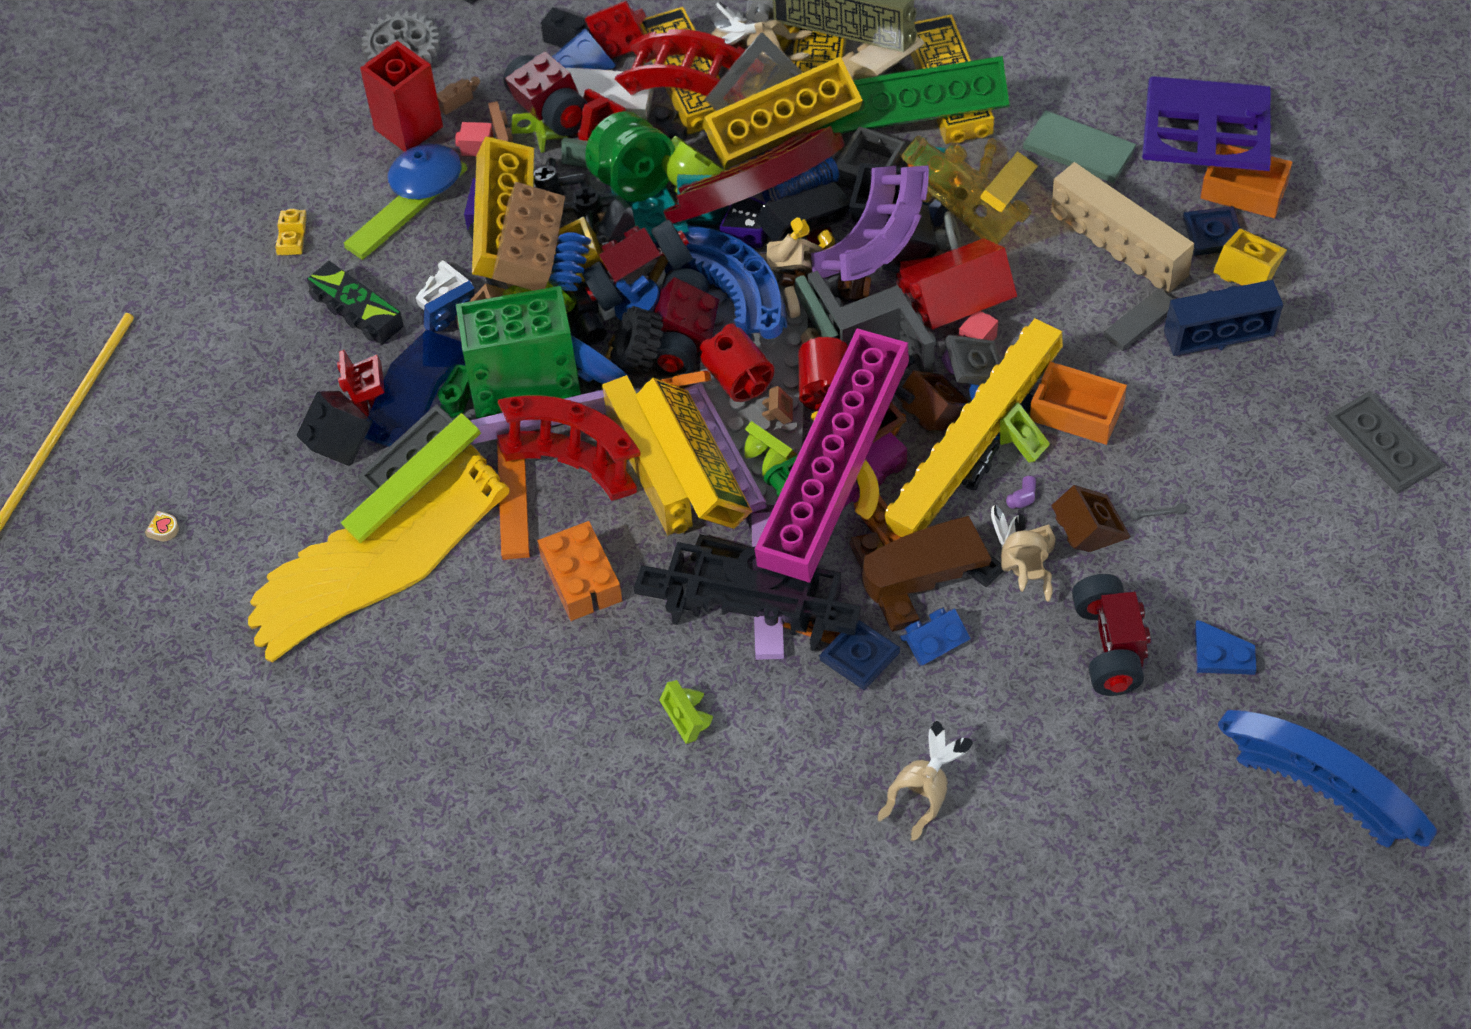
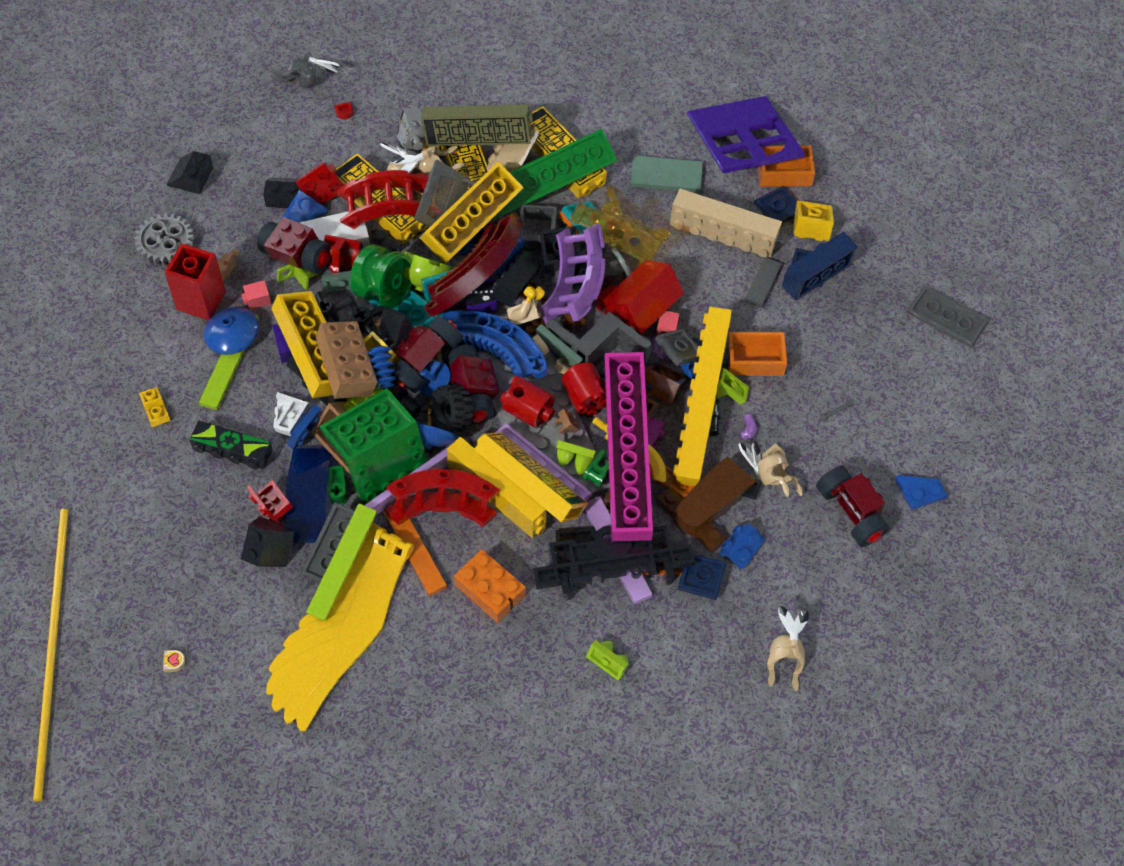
camera: 30 degrees left, 5 degrees up
nougat hinge [488,101,513,142] -> none
orange tile [661,371,712,388] -> none
yellow tile [980,151,1037,212] -> none
reddish brown slope [1051,485,1131,552] -> none
blue gear [1218,710,1437,847] -> none

